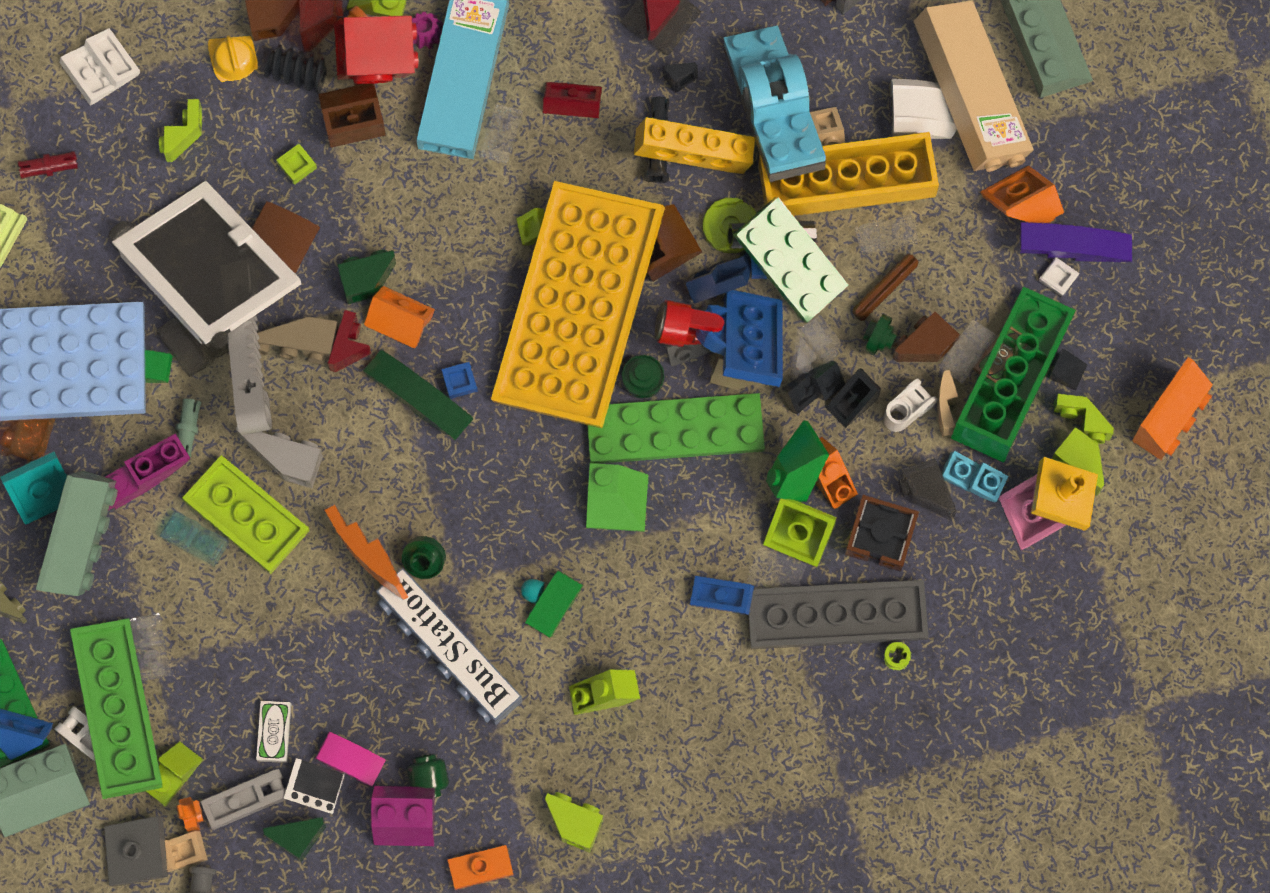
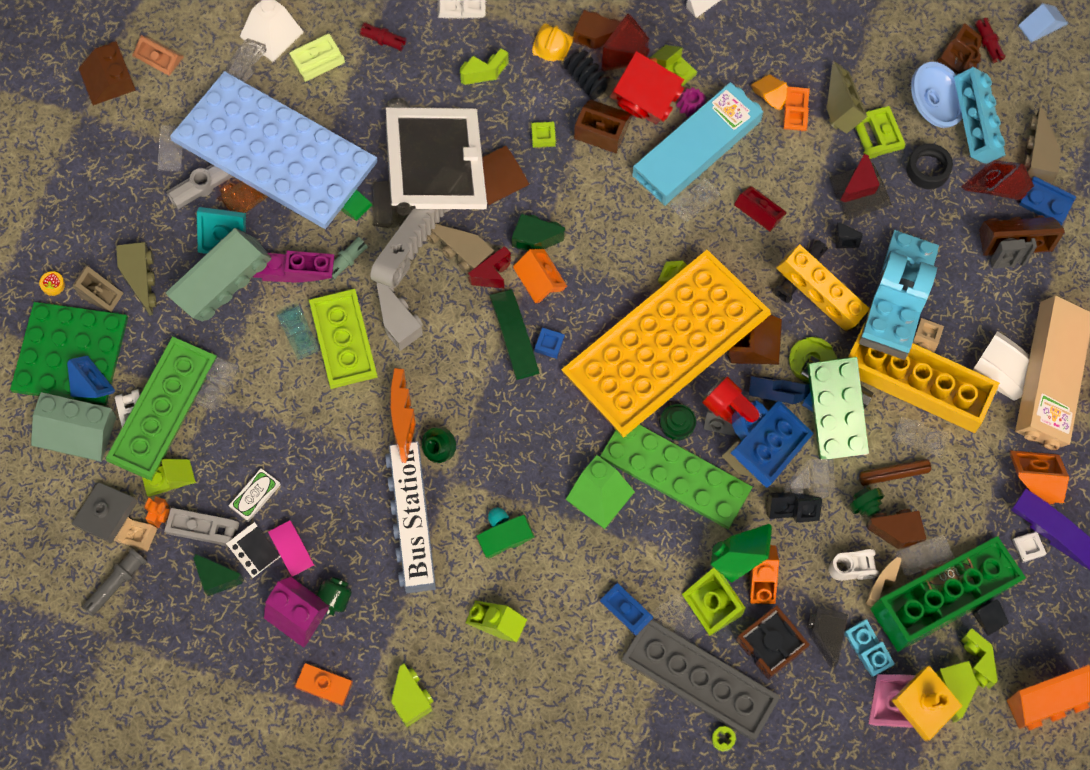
camera: 35 degrees right, 5 degrees down
black slope [826,368,881,428] -> none

